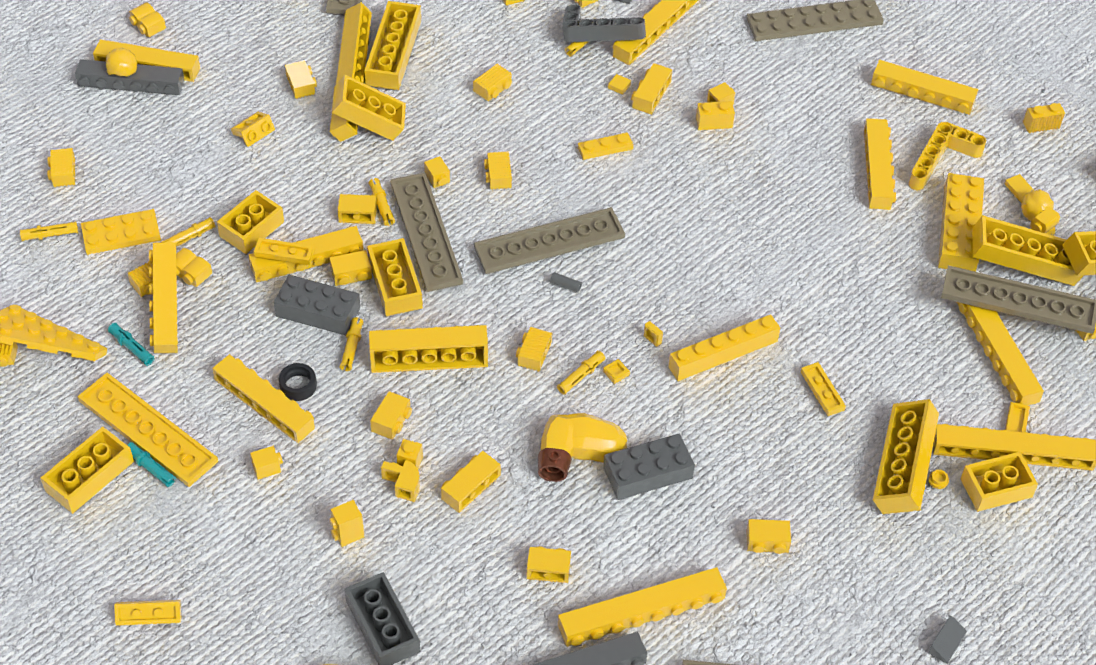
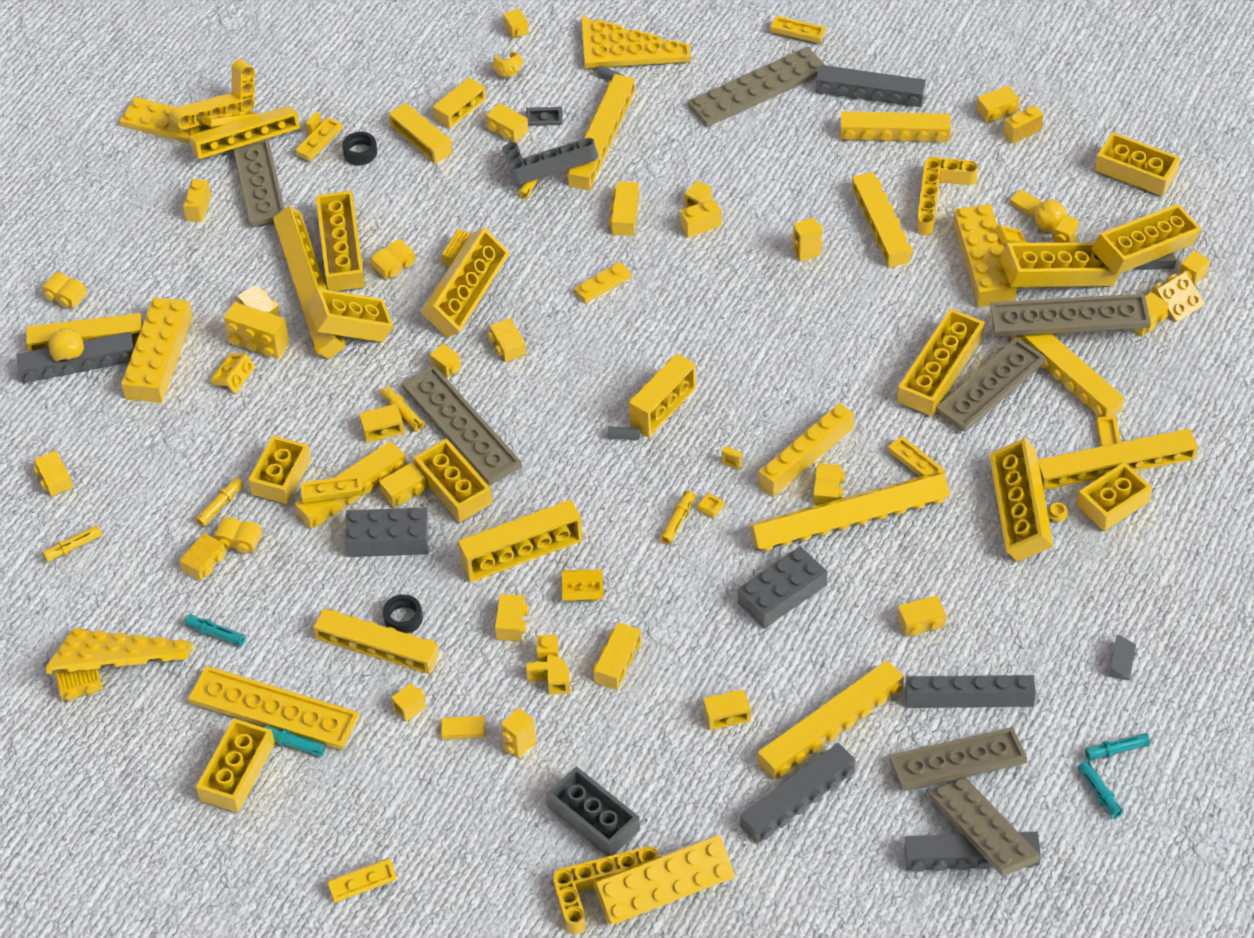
camera: 15 degrees left, 0 degrees up
yellow plate [81,209,161,255] -> none
yellow brick [149,242,178,353] -> none
yellow pin [340,317,364,371] -> none
dark tan plate [474,207,625,274] -> none
yellow brick [516,327,552,372] -> none
yellow piece [538,413,627,482] -> none
yellow tile [608,74,631,95] -> none
none -> yellow brick [121,297,193,403]
none -> yellow brick [223,301,290,359]
none -> yellow brick [371,239,416,279]
none -> yellow brick [421,227,510,337]
none -> yellow tile [442,716,485,740]
none -> yellow bracket [562,569,604,602]
none -> yellow brick [629,353,696,438]
none -> yellow brick [749,472,950,551]
none -> yellow brick [793,217,823,262]
none -> yellow brick [813,463,845,504]
none -> dark grey brick [816,65,926,107]
none -> yellow brick [897,308,985,416]
none -> dark grey brick [905,675,1036,708]
none -> dark tan plate [936,337,1046,432]
none -> yellow brick [976,85,1020,123]
none -> yellow tile [994,225,1027,245]

